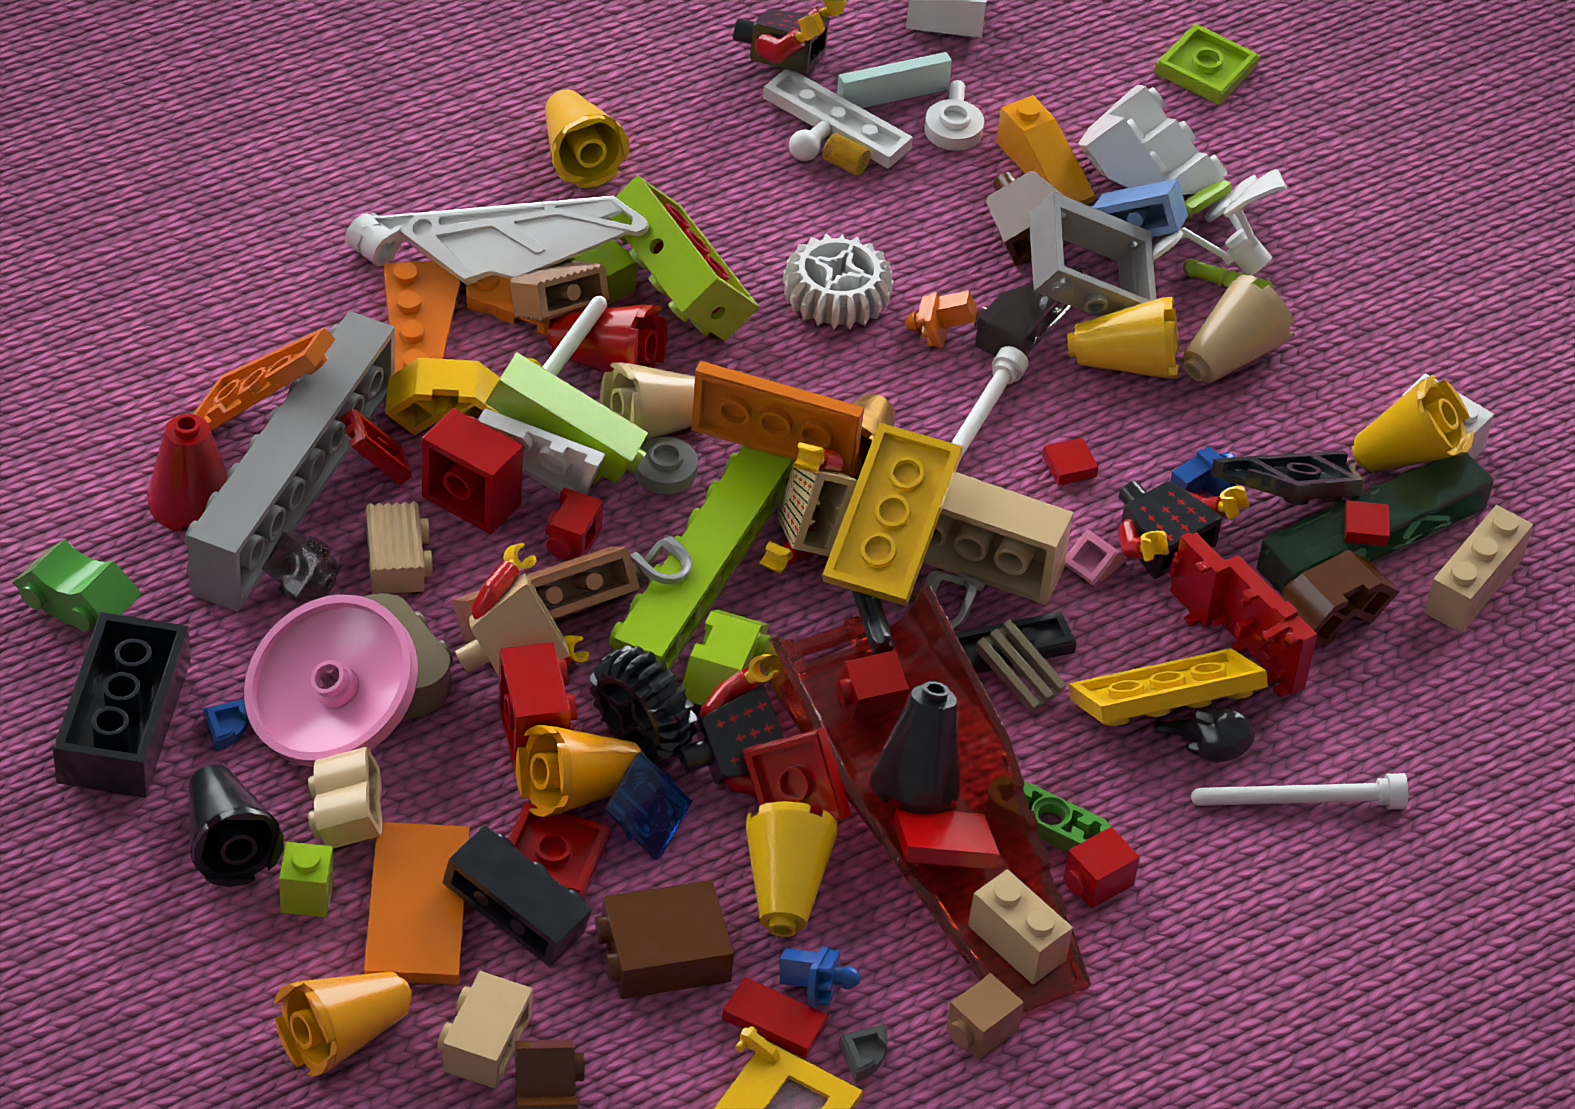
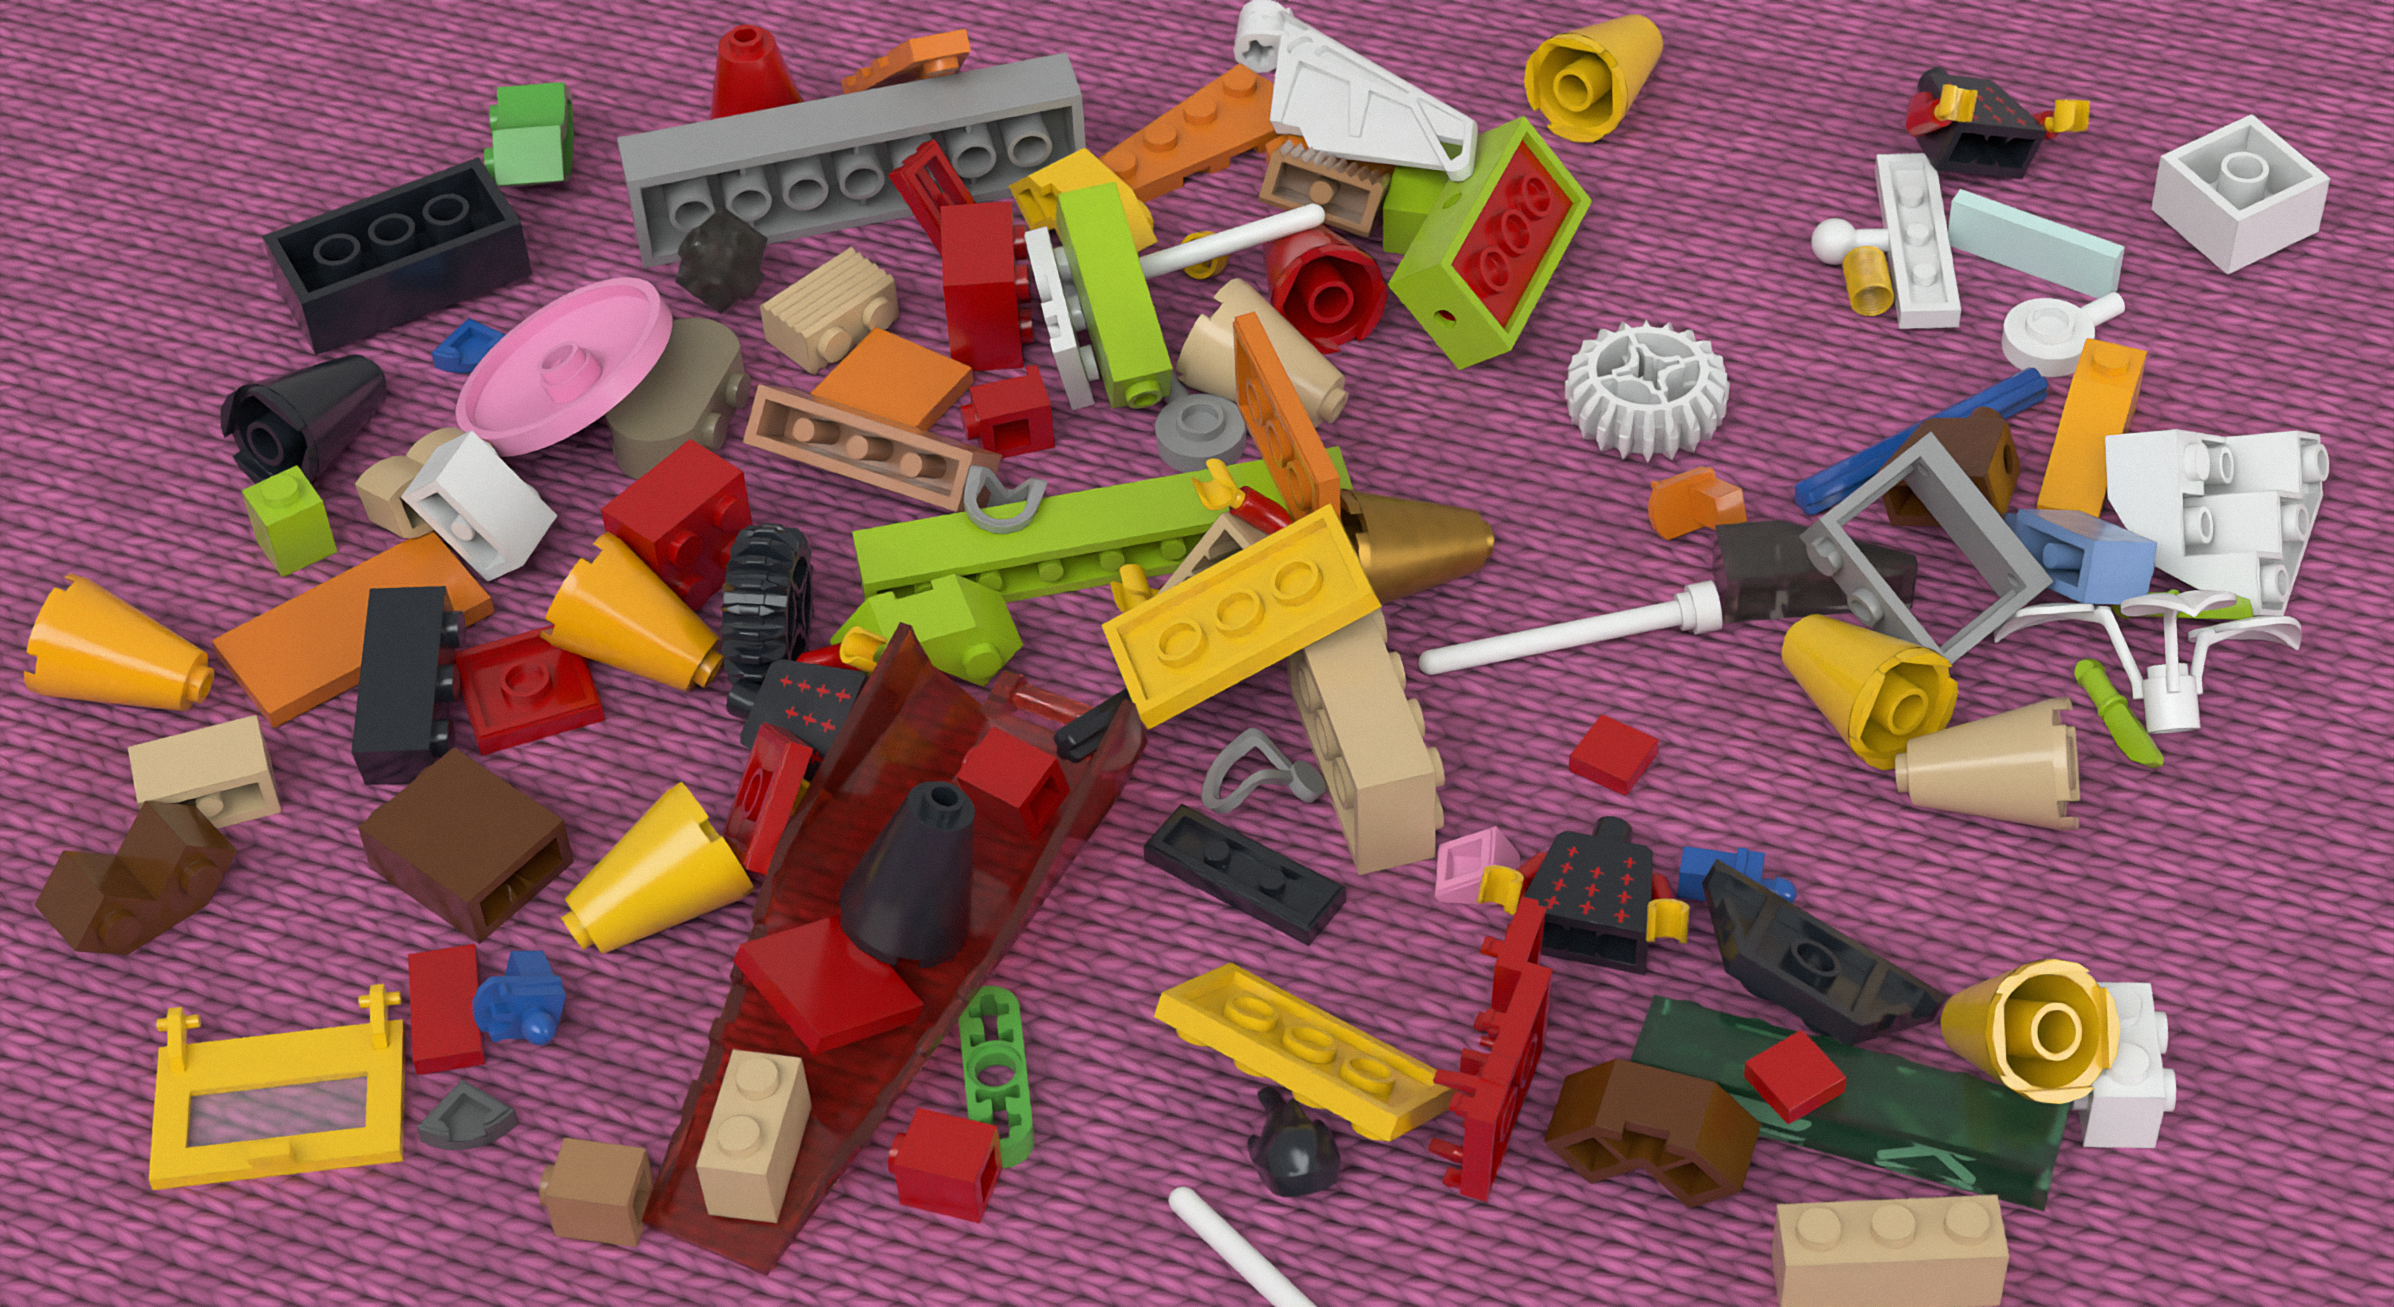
camera: 60 degrees right, 0 degrees up
tan torso [455,543,589,676] -> none
clear blue piece [603,752,693,860] -> none
dark tan tile [974,620,1067,714] -> none
none -> white brick [401,430,557,582]
none -> orange tile [810,327,974,431]
none -> blue axle [1793,367,2049,516]

